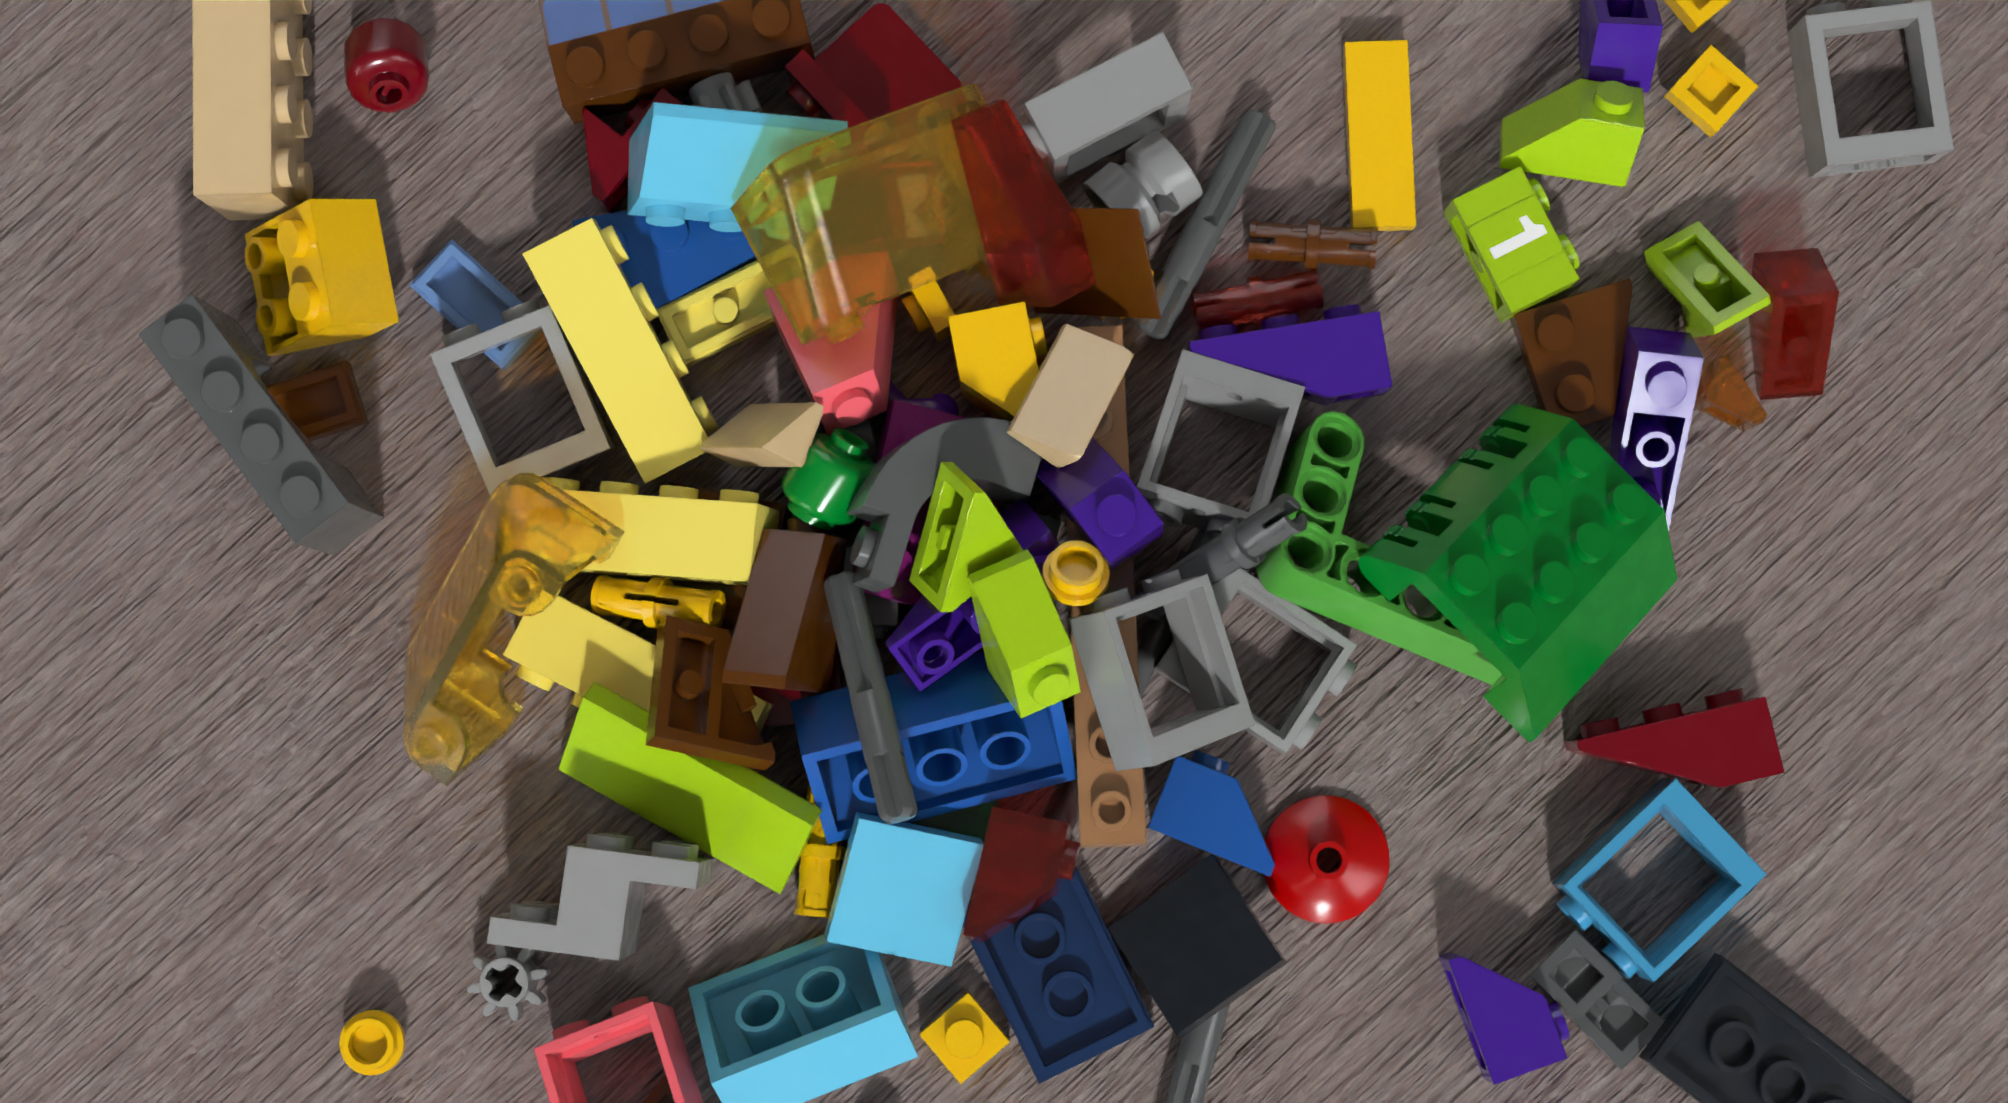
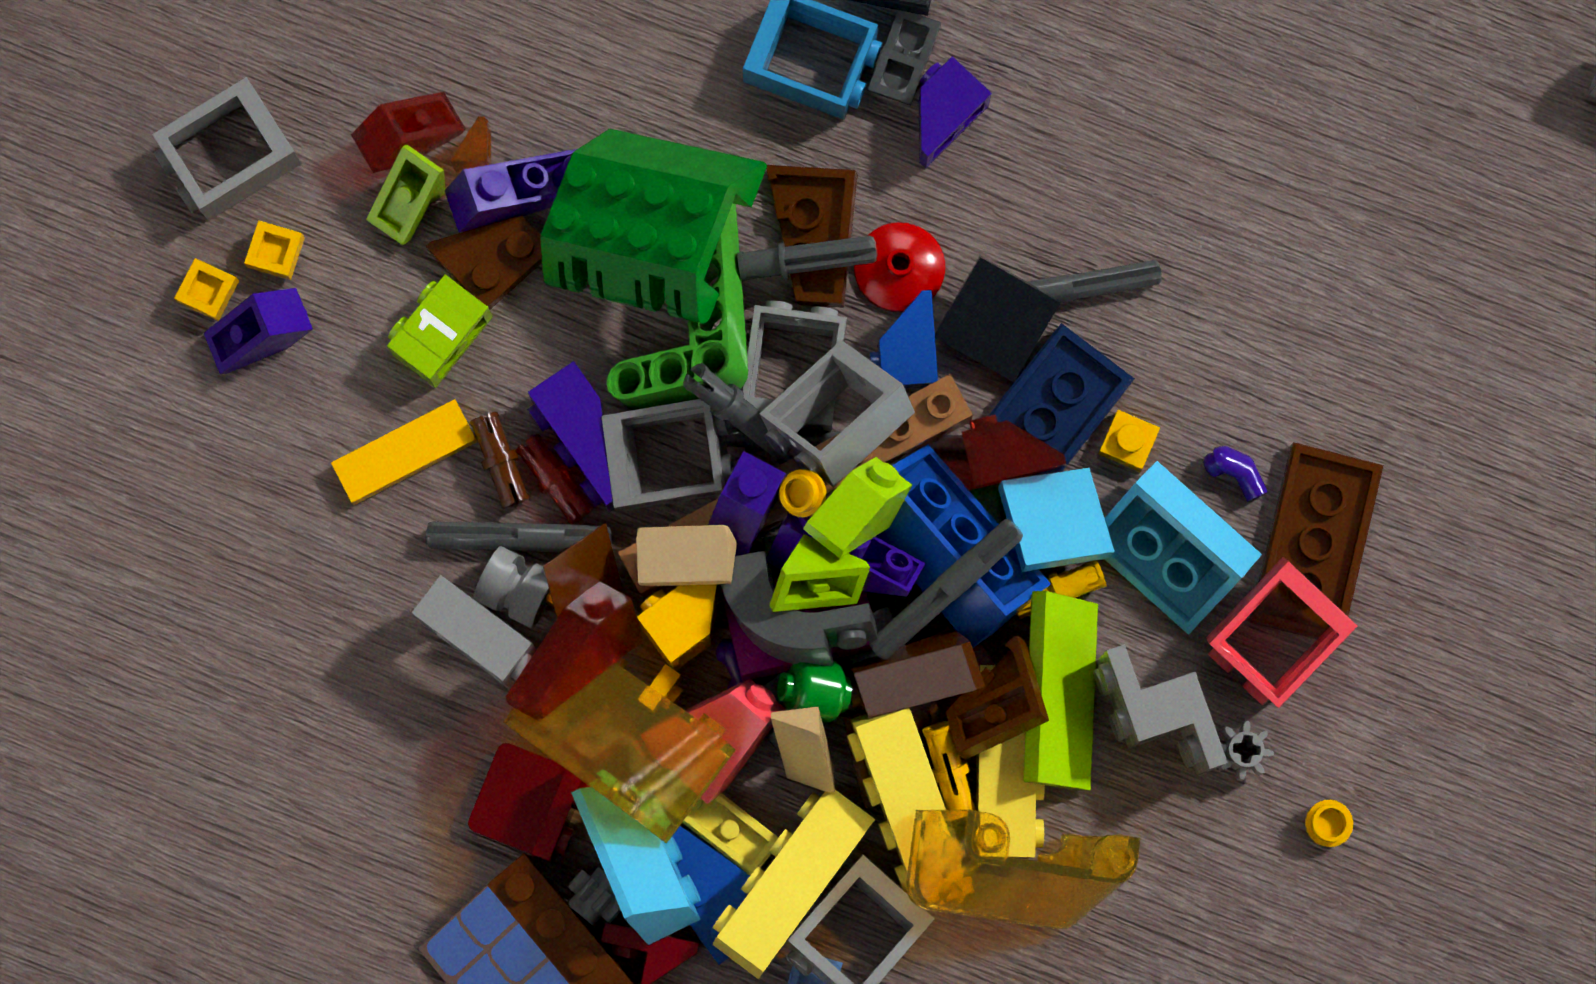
camera: 120 degrees left, 5 degrees down
lime slope [1499,78,1645,187] -> none
dark red slope [1564,688,1785,787] -> none
none -> dark grey axle [738,236,877,282]
none -> reddish brown wing [766,165,858,308]

